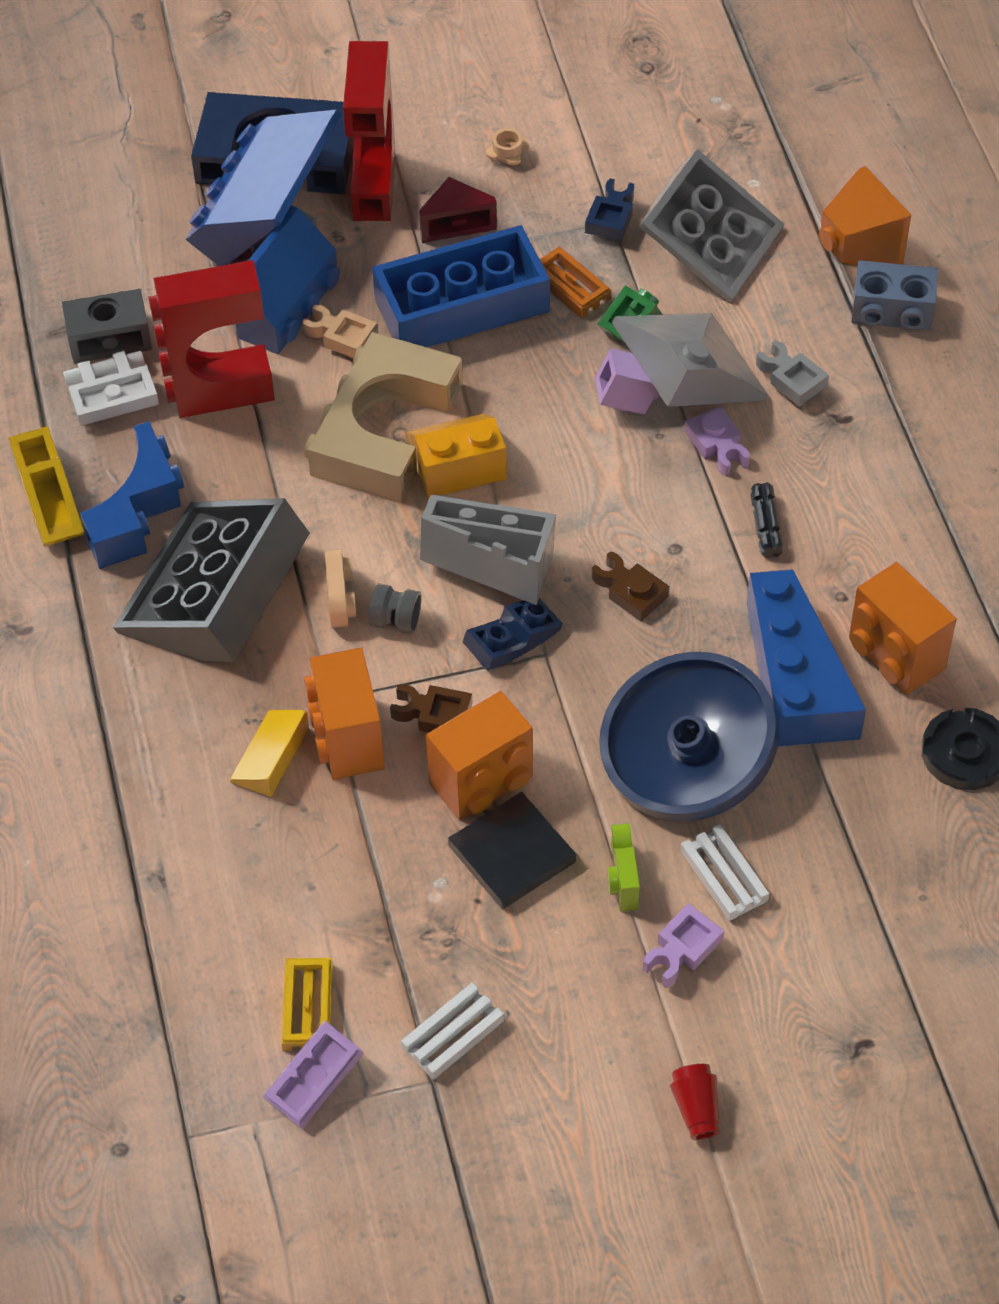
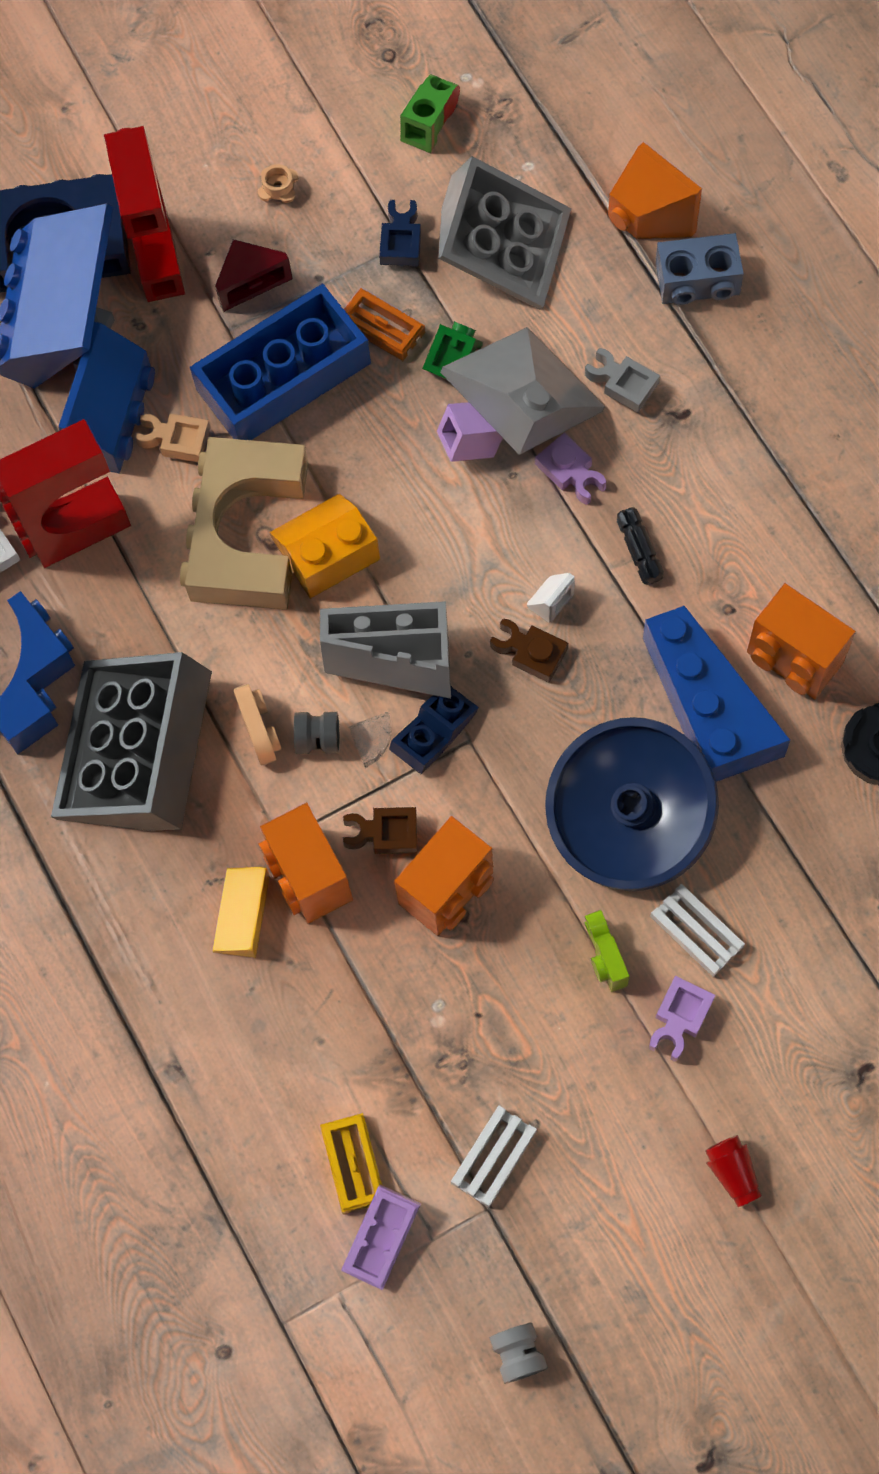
camera: 10 degrees left, 15 degrees up
black tile [448,791,576,910] -> none
none -> clear tile [349,712,392,768]
none -> bright green leg [400,74,460,153]
none -> light grey wheel [489,1323,548,1384]
none -> white slope [527,573,575,623]

